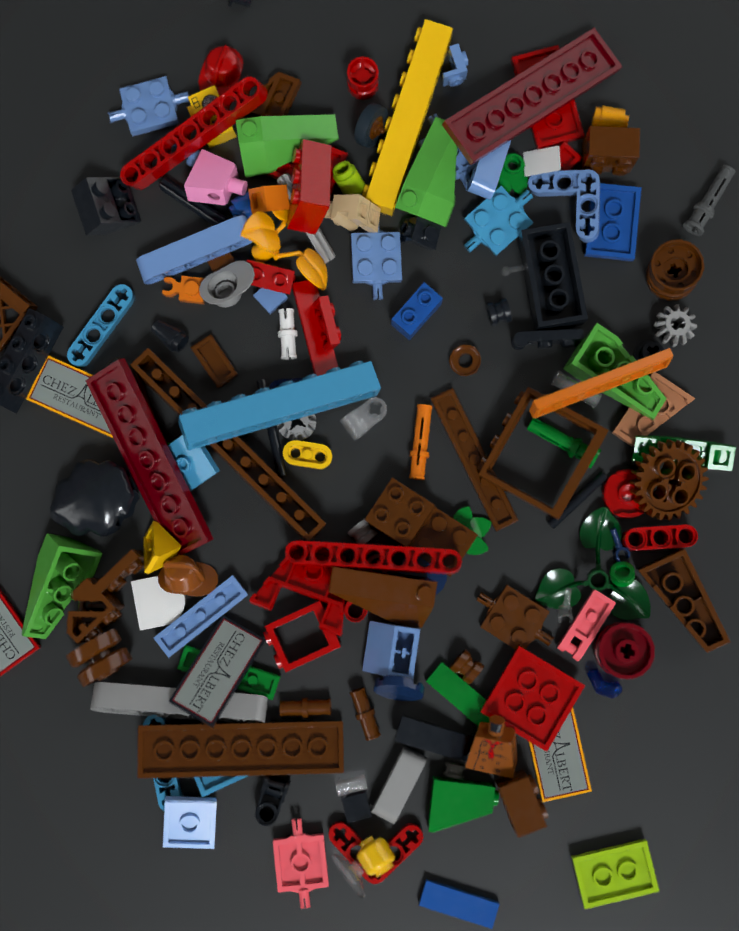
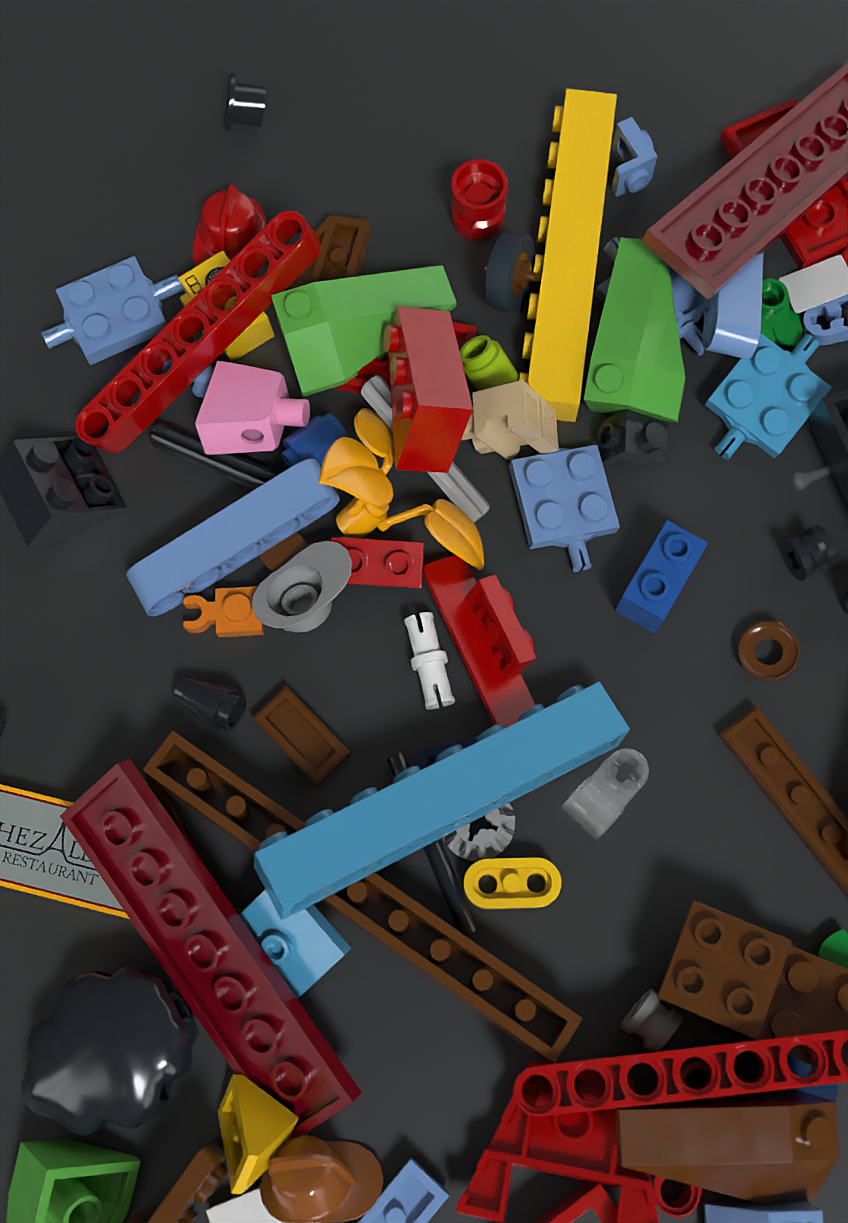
camera: 10 degrees left, 10 degrees down
dark azure beam [67,284,135,367] -> none
orange panel [248,184,290,214] -> none
medium blue tile [253,288,288,314] -> none
orange pin [409,404,433,480] -> none

